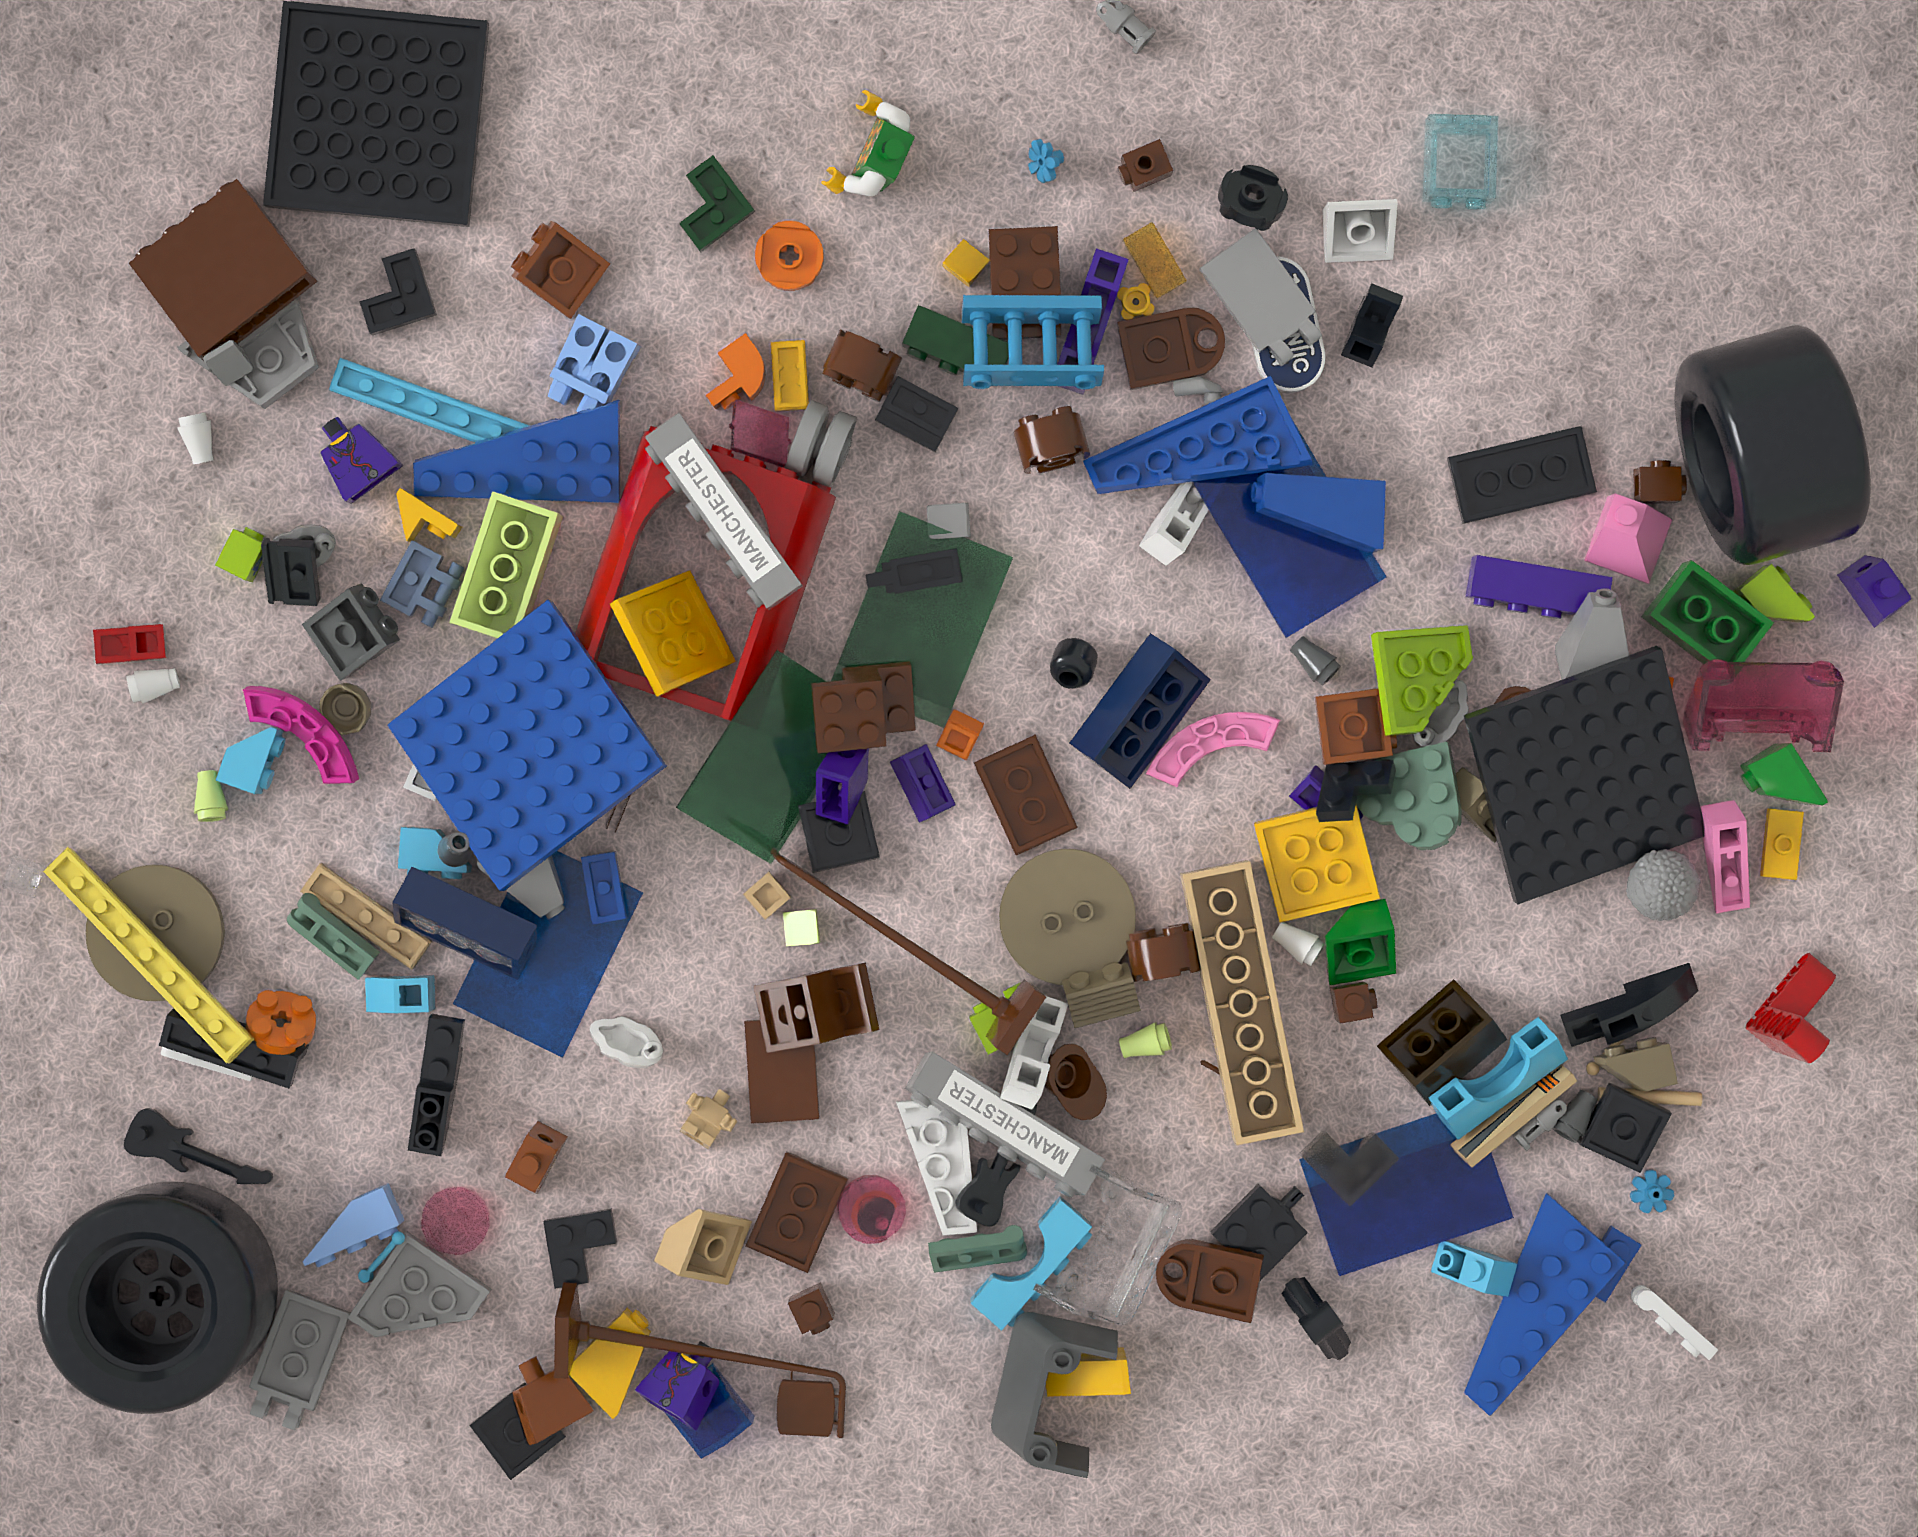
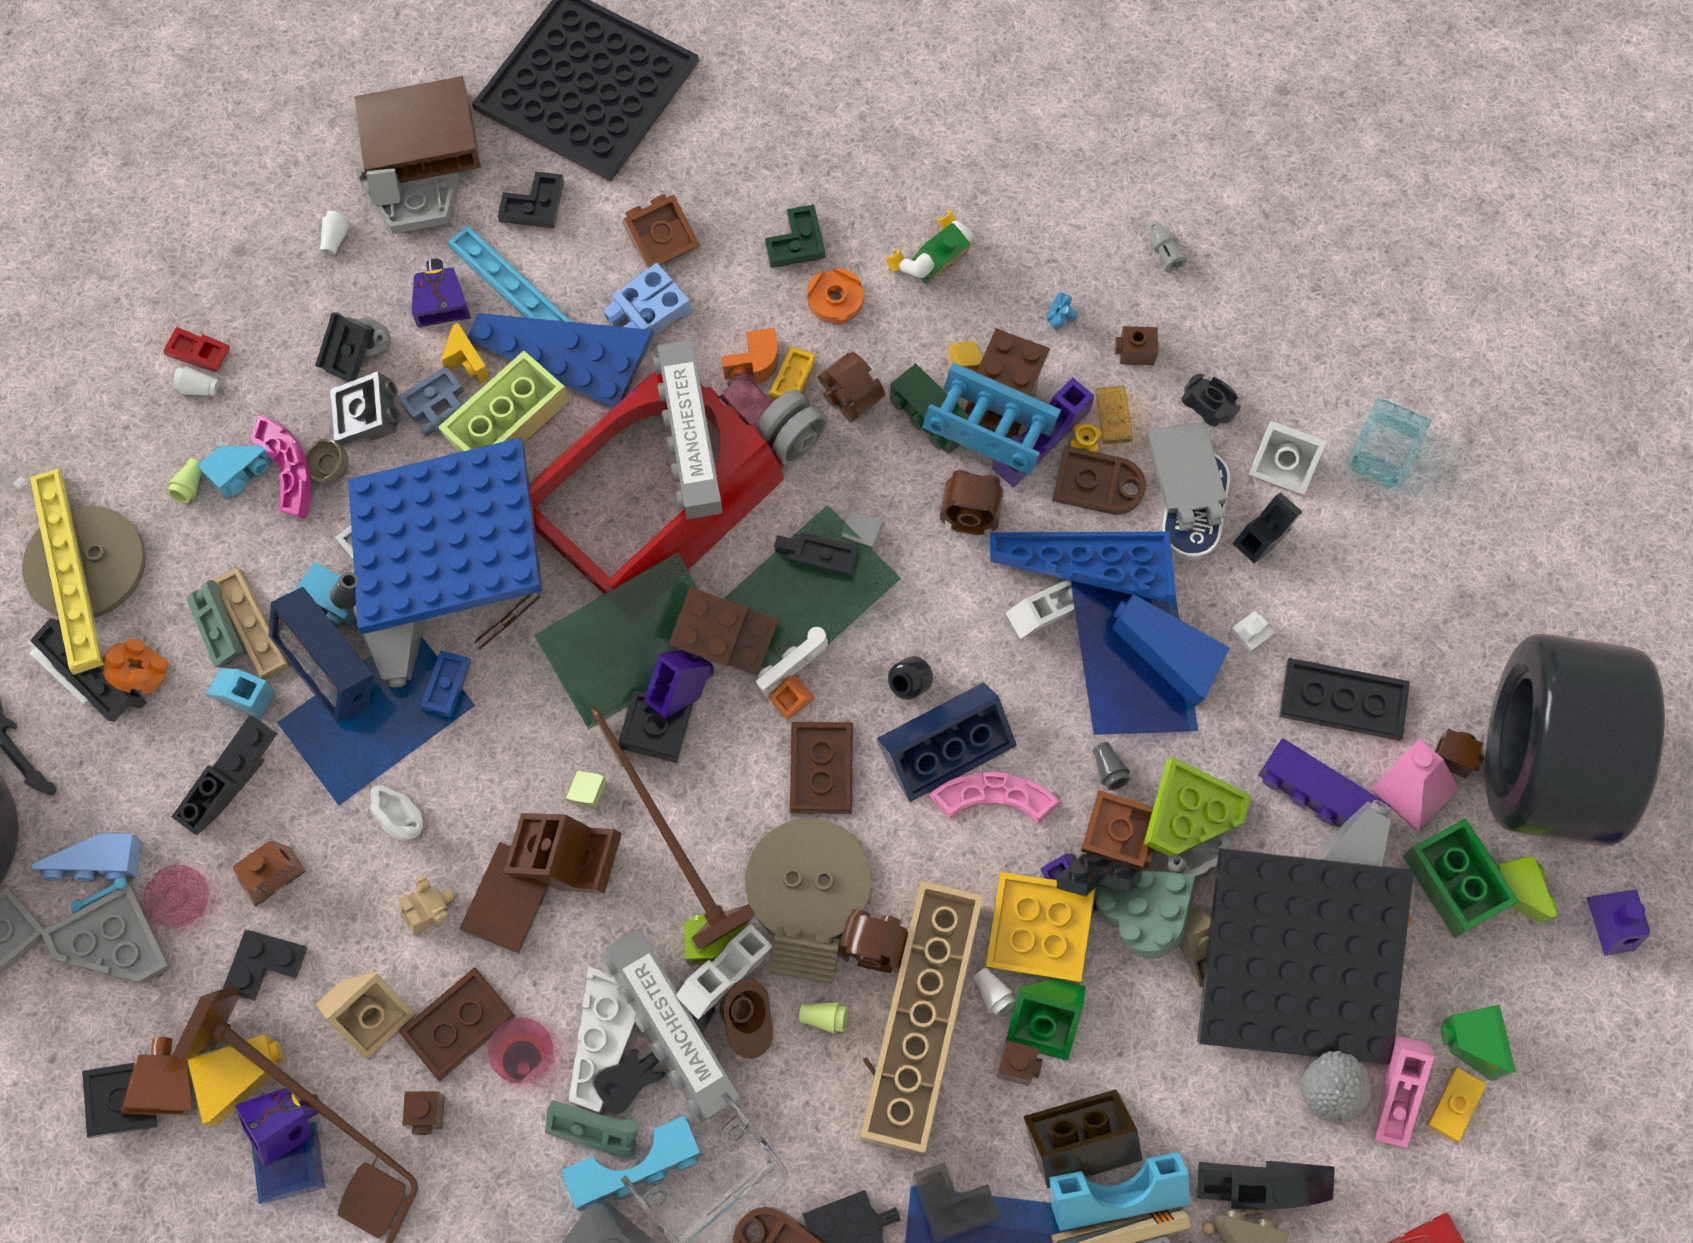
camera: 25 degrees right, 20 degrees down
lime brick [215,527,264,583] -> none
yellow plate [610,570,736,697] -> none
tan plate [743,871,791,920] -> none
black plate [875,376,958,453] -> none
dark purple slope [890,744,956,823] -> none
light grey arm [1173,377,1223,405] -> none
clear pink windscreen [1683,659,1844,752] -> none
none -> white plate [755,627,828,698]
none -> white tile [1231,611,1275,653]

